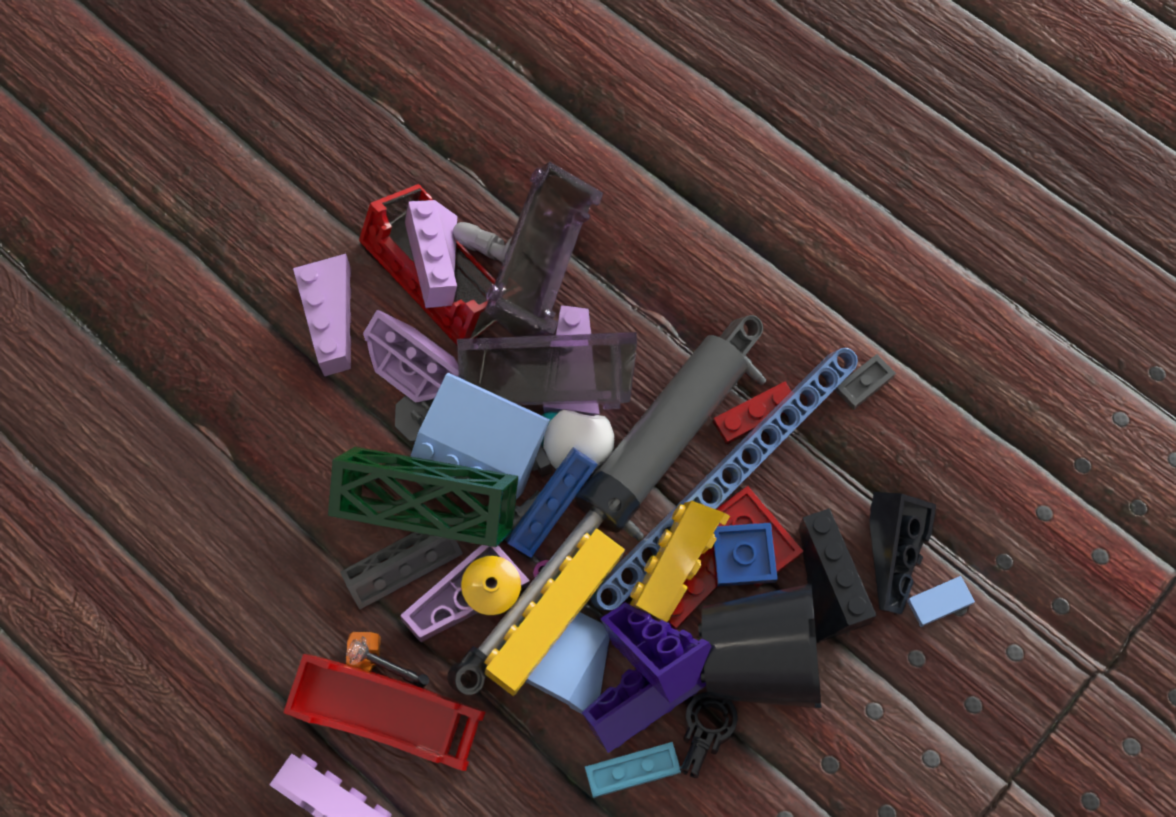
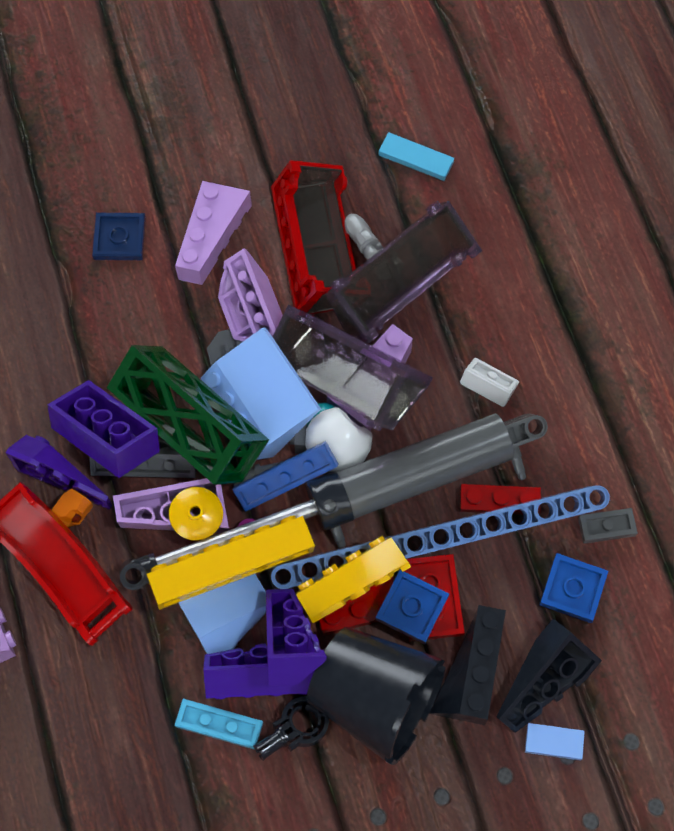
camera: 30 degrees right, 0 degrees up
black piece [346,636,429,688] -> none
lavender wedge [405,200,457,308] -> none
none -> dark purple wedge [6,435,112,510]
none -> dark purple brick [47,380,160,478]
none -> dark blue tile [92,213,146,260]
none -> medium azure tile [379,132,454,181]
none -> white slope [460,358,519,407]
none -> blue plate [539,553,608,623]

